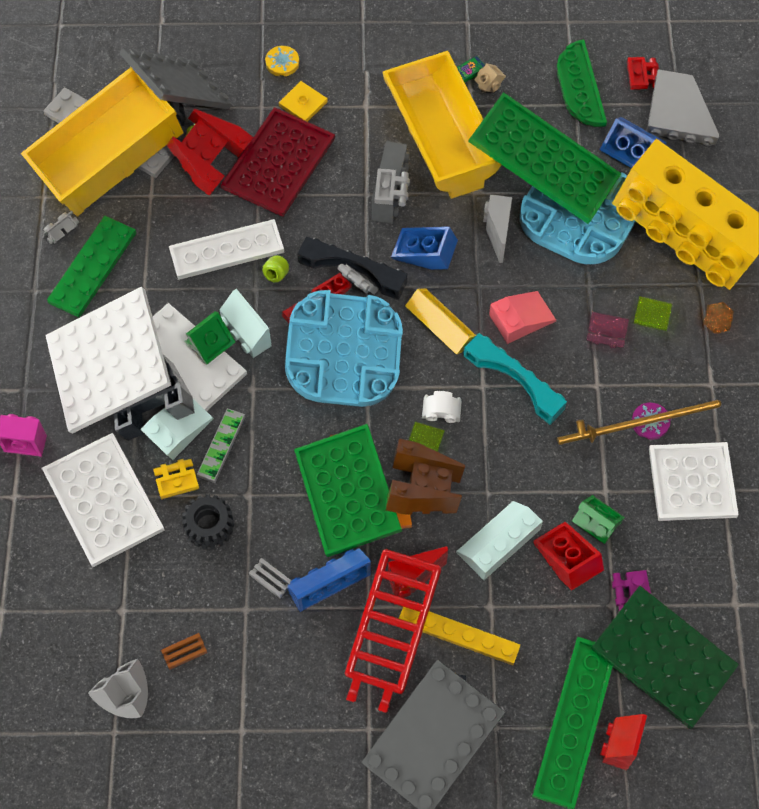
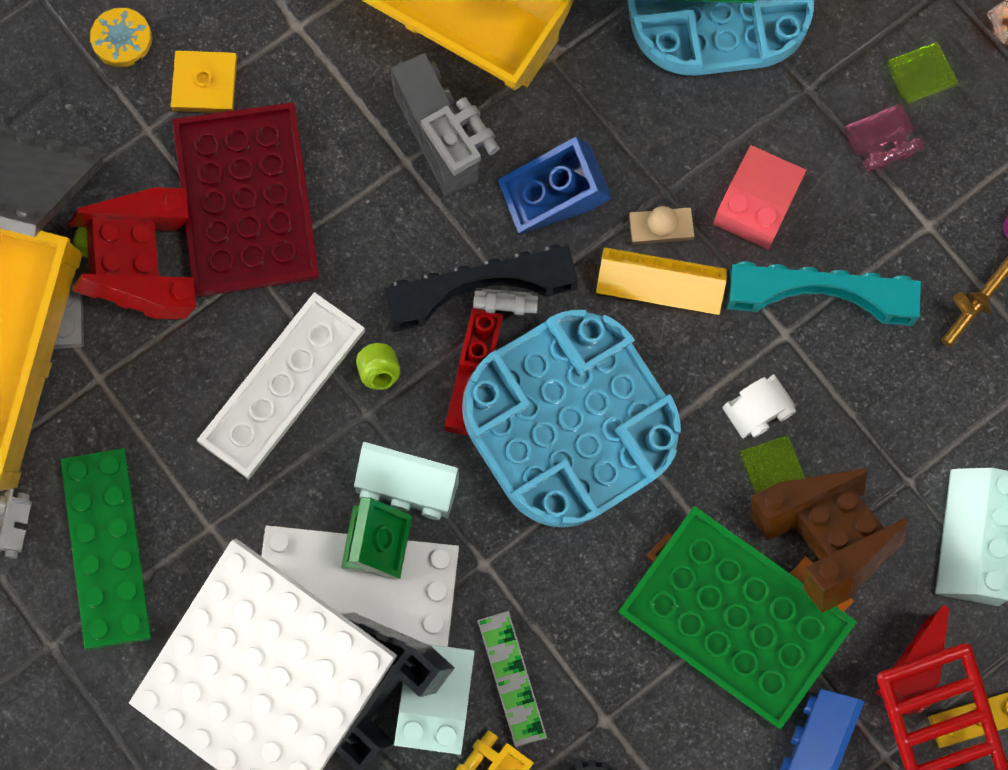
camera: 40 degrees left, 10 degrees up
light grey slope [483,195,512,263] -> none
none -> tan tile [629,206,694,245]

